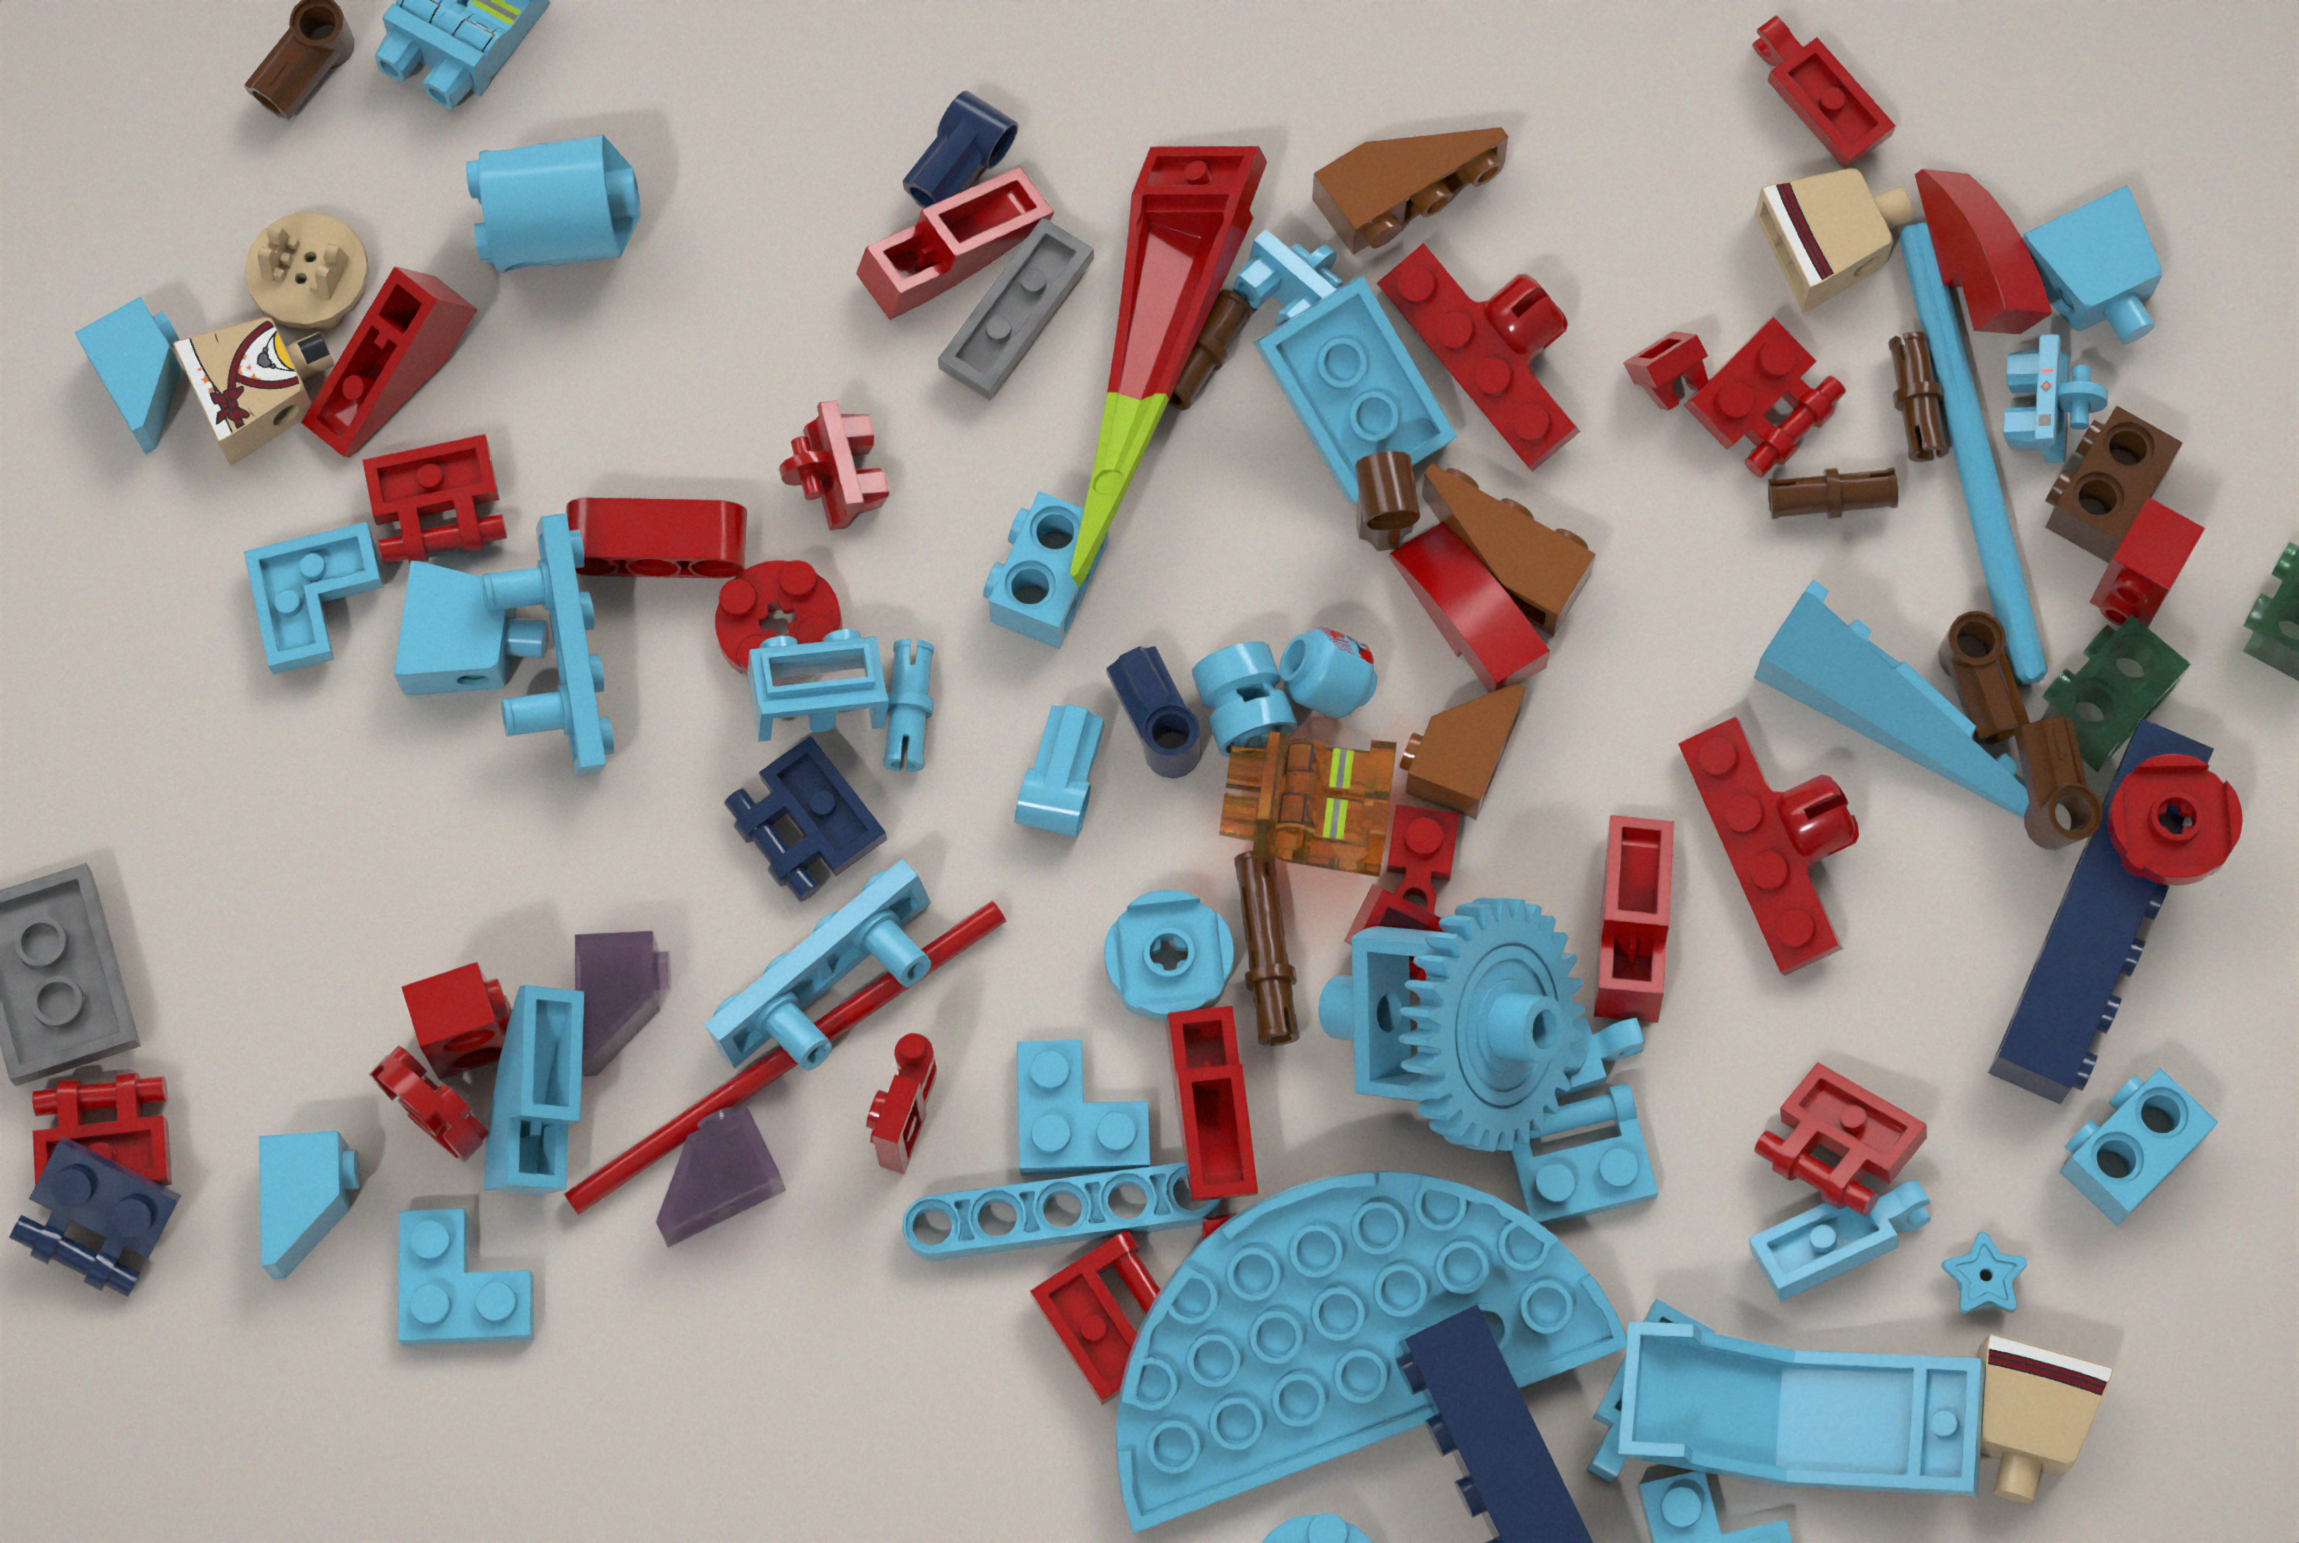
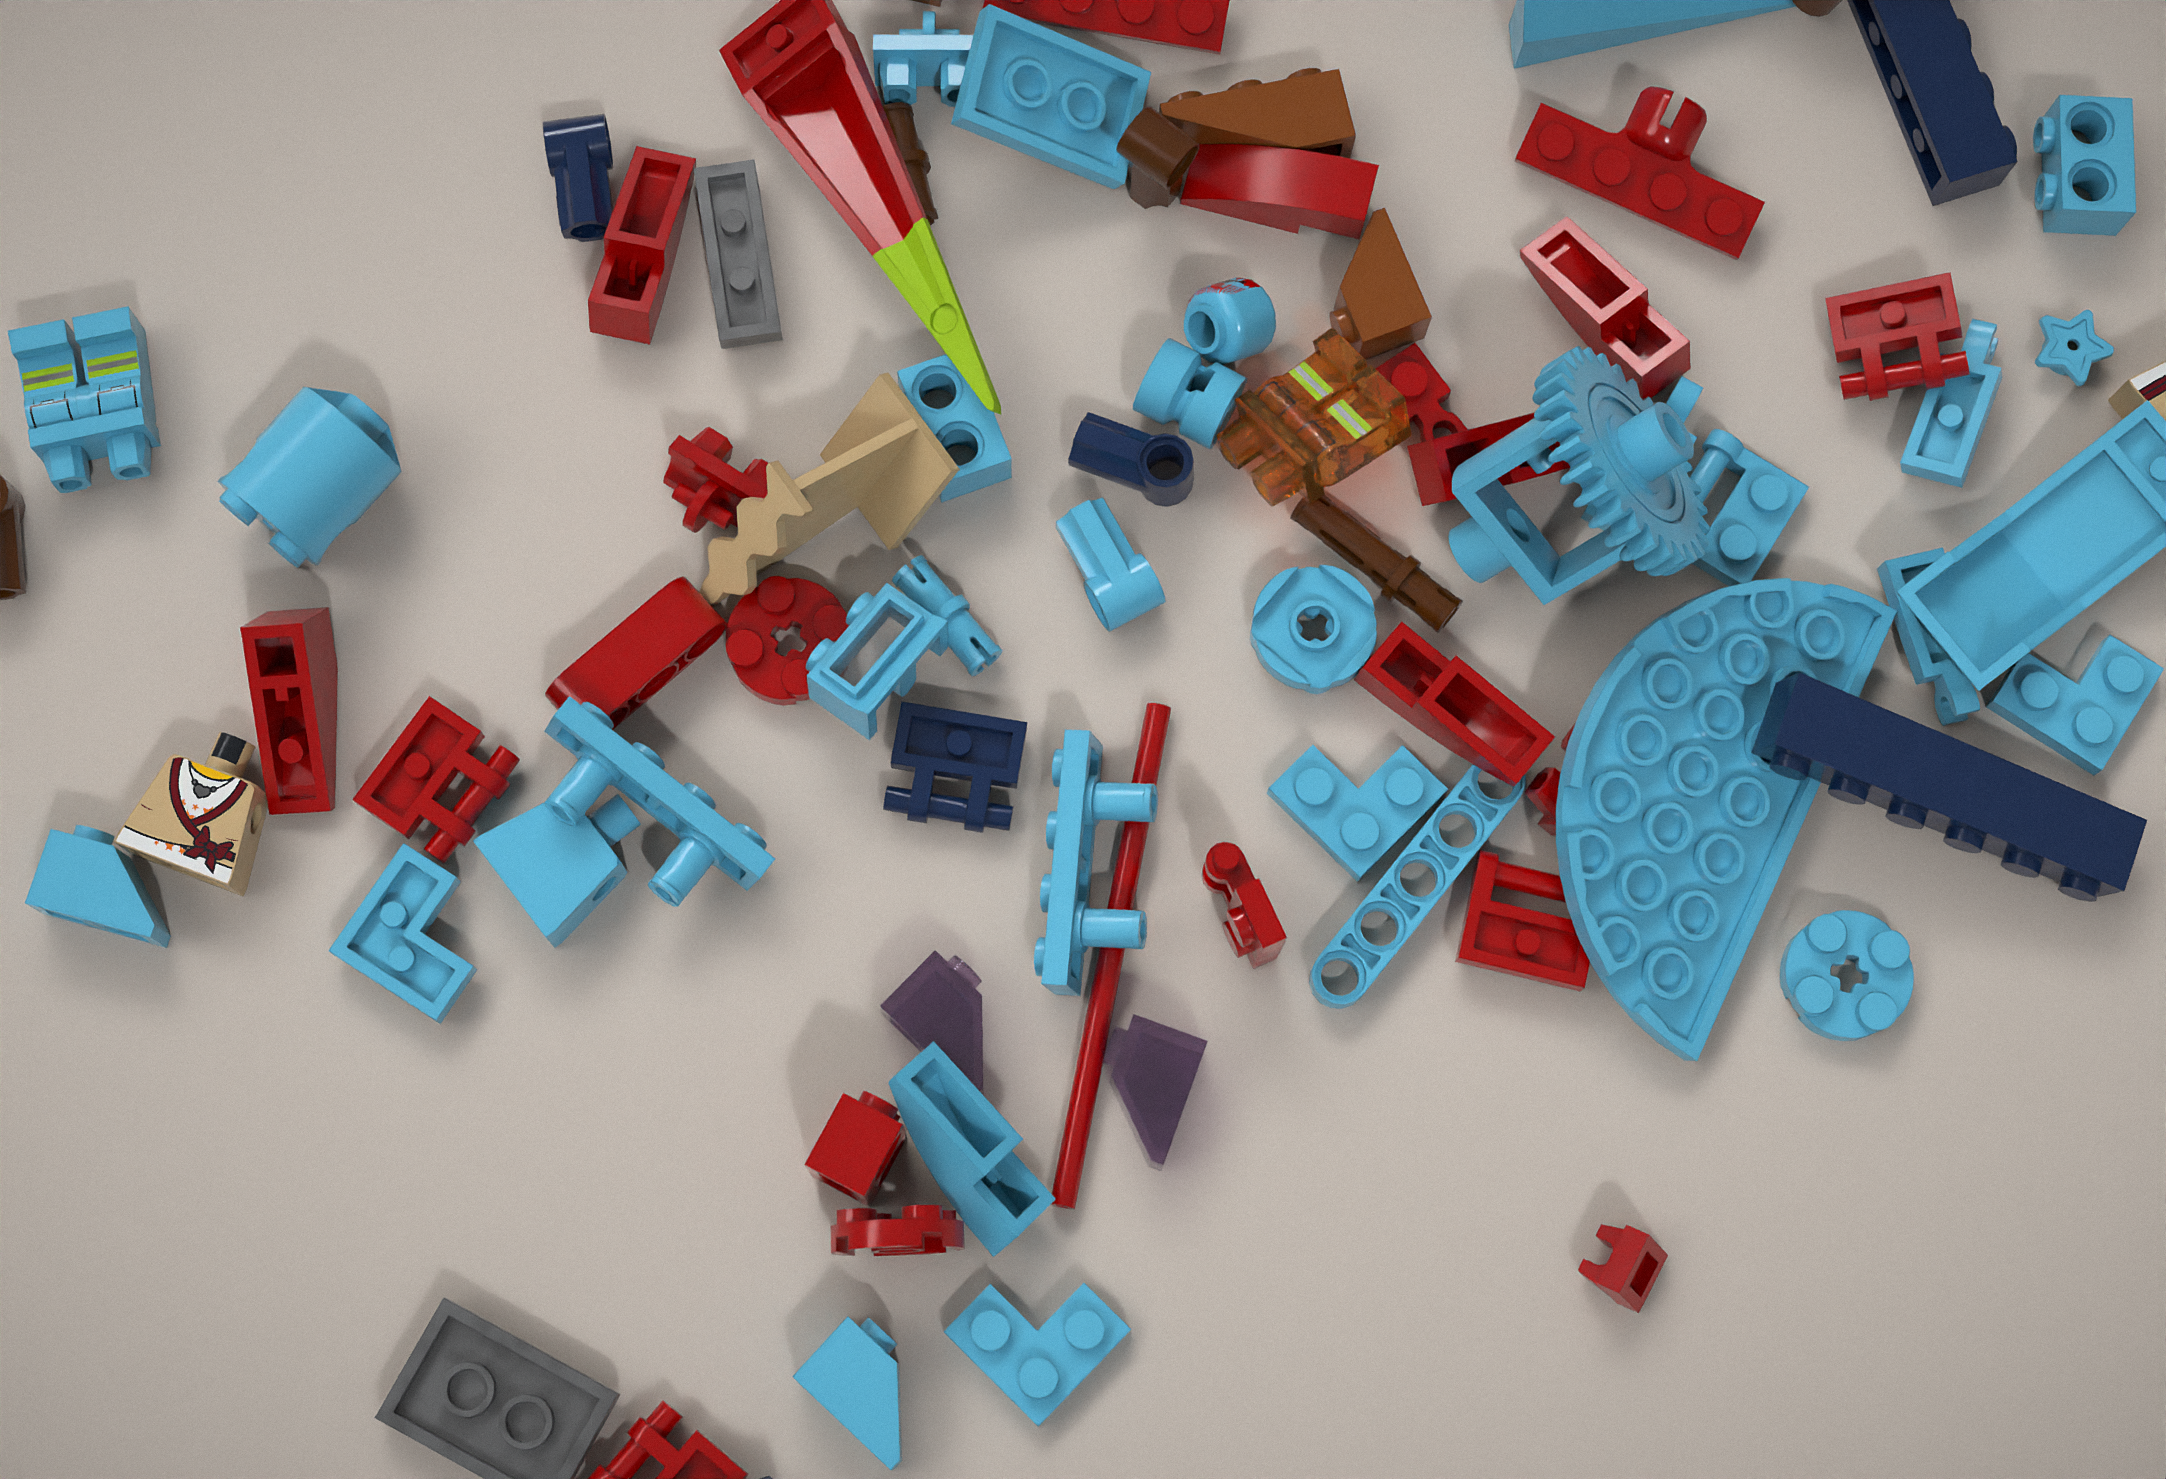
camera: 50 degrees left, 5 degrees up
tan plate [244,211,369,330] -> none
none -> tan piece [699,372,960,607]

